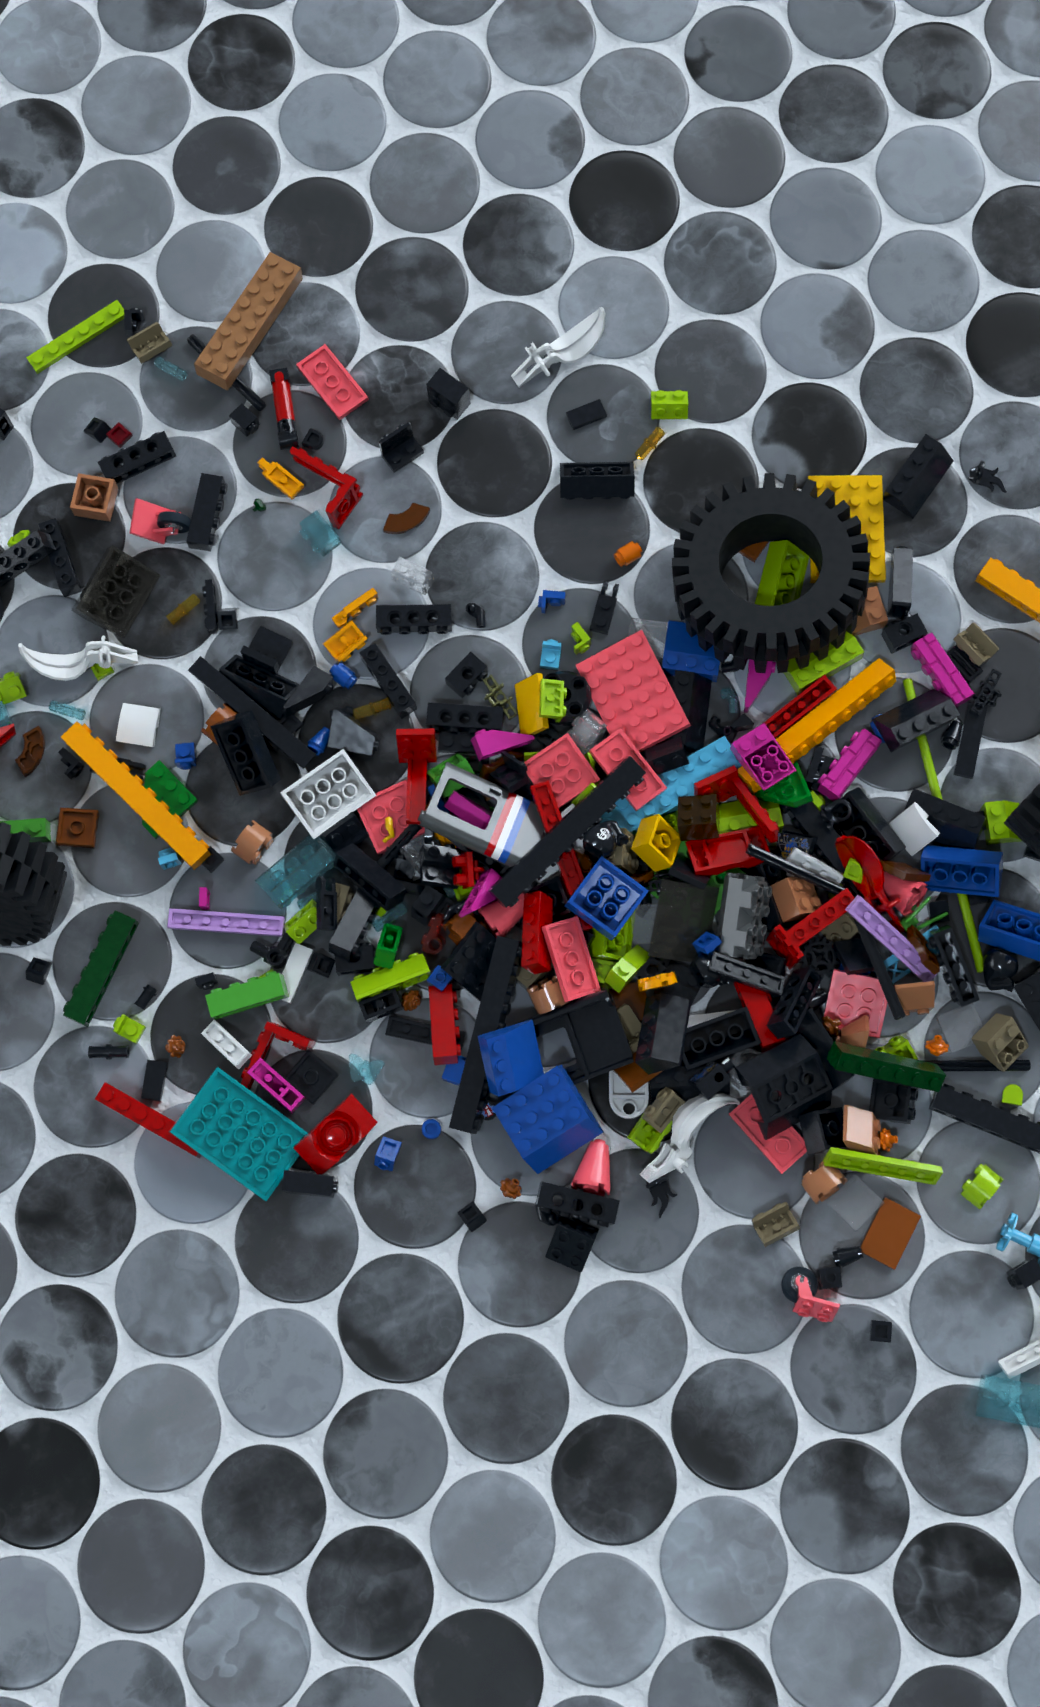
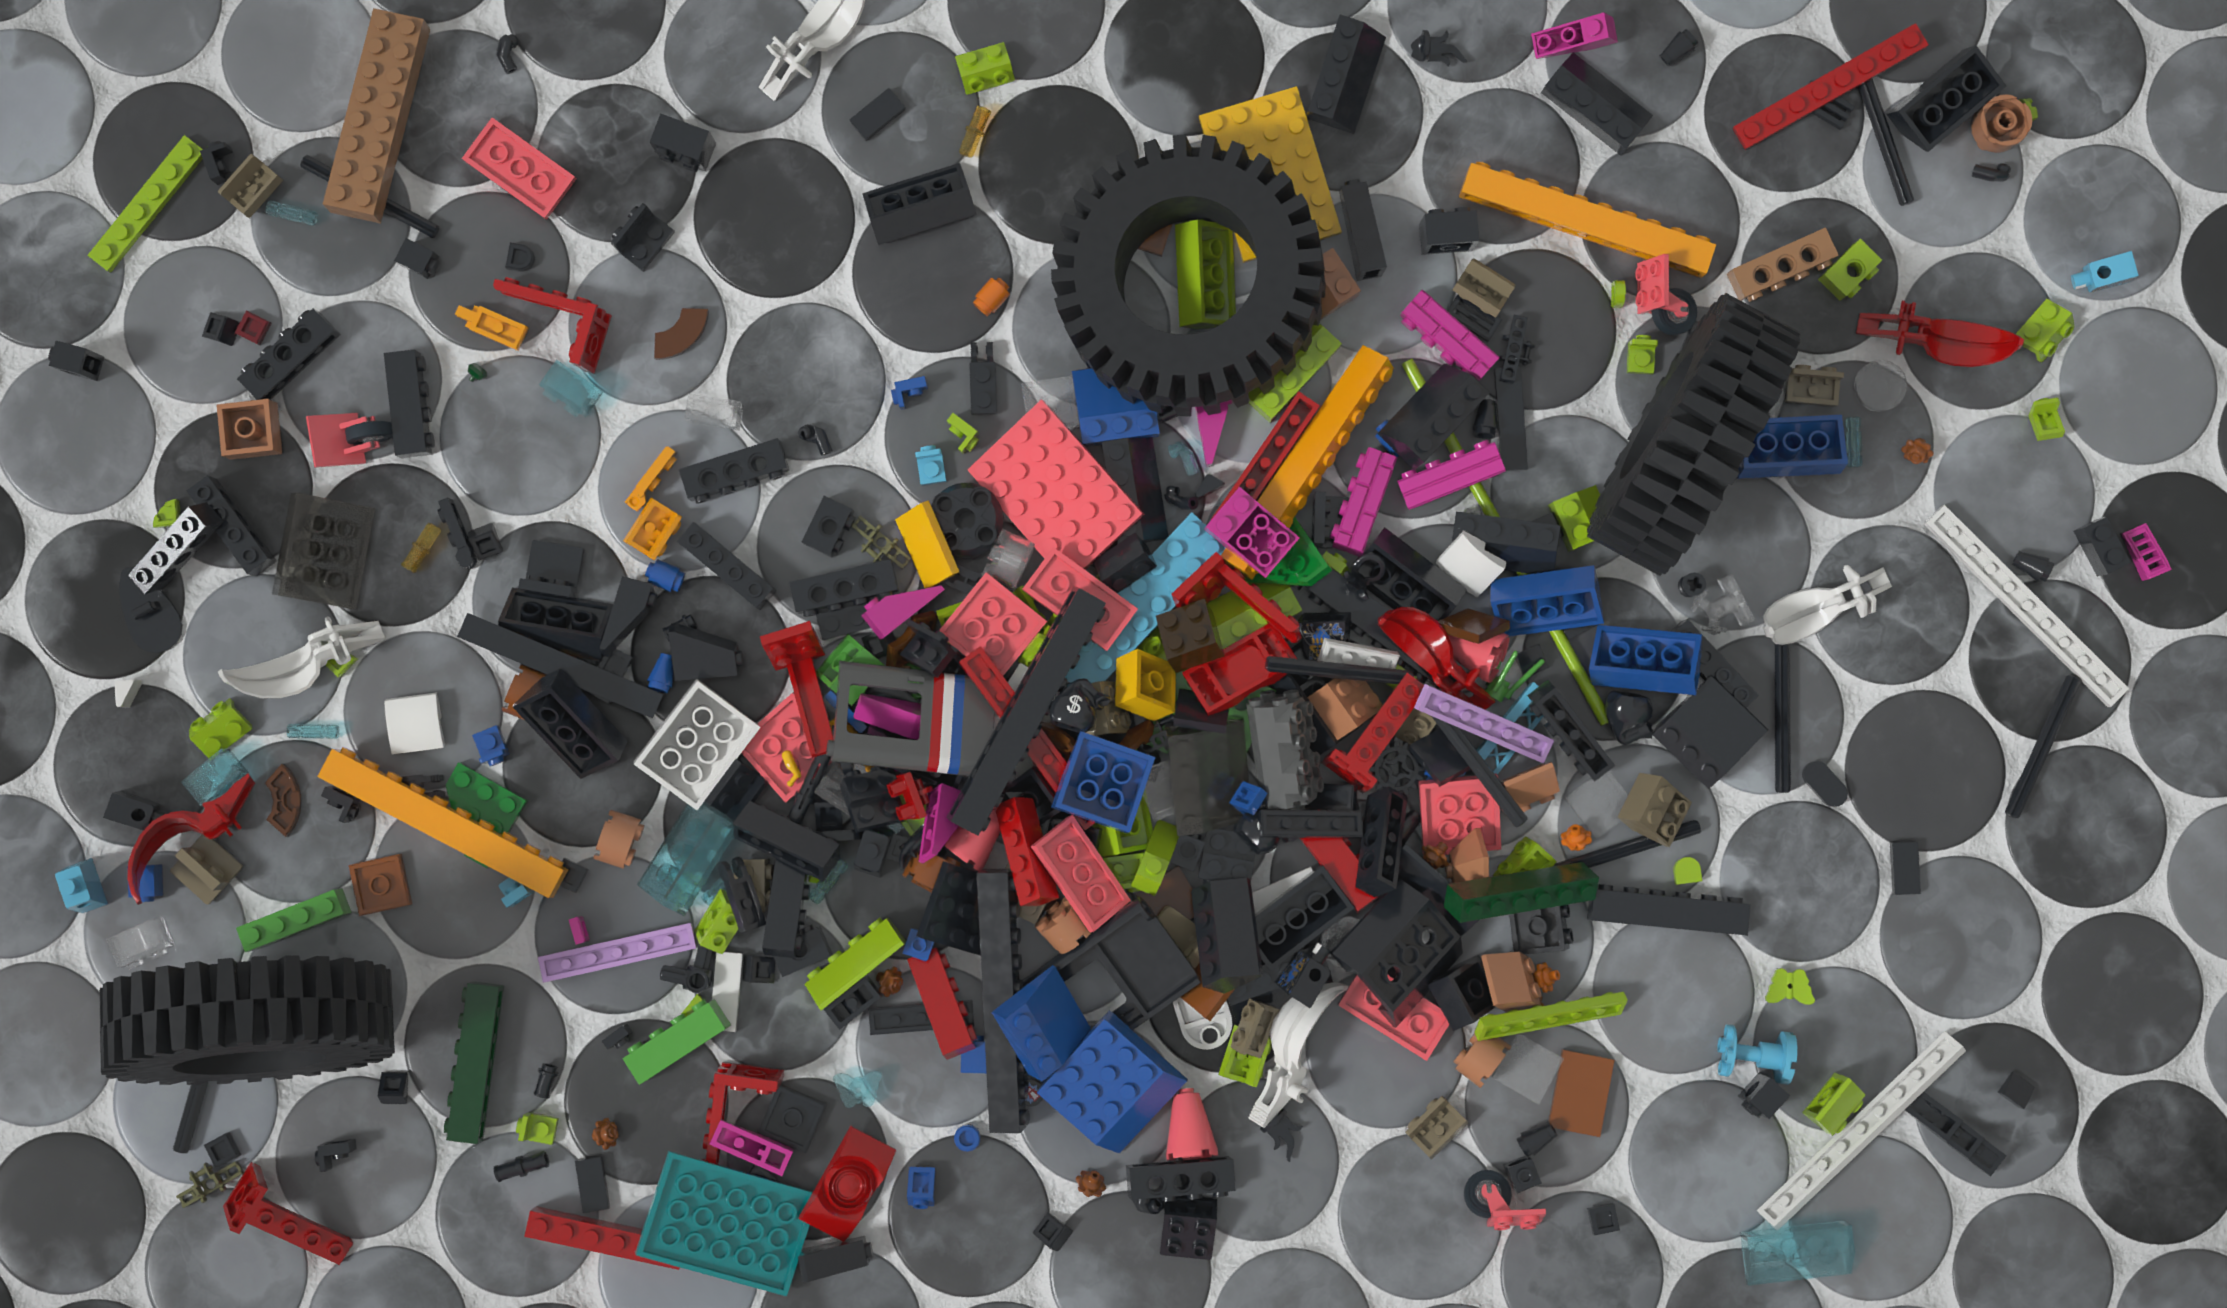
camera: 25 degrees left, 10 degrees up
white tile [201,1019,252,1069] -> none
piece [269,368,299,450] -> none
clear yellow axle [353,697,391,719] -> none
green brick [373,923,403,969] -> none
clear red plate [421,913,446,954] -> none
lime bracket [539,679,567,722] -> none
light orange plate [638,972,678,992] -> none
lime tile [843,857,863,884] -> none
black brick [881,613,928,654] -> none
reddish brown tile [907,925,940,975] -> none
lime cylinder [961,1163,1004,1209] -> none
none -> black arm [496,34,518,74]
none -> dark pink brick [1397,440,1507,510]
none -> black brick [1419,207,1479,255]

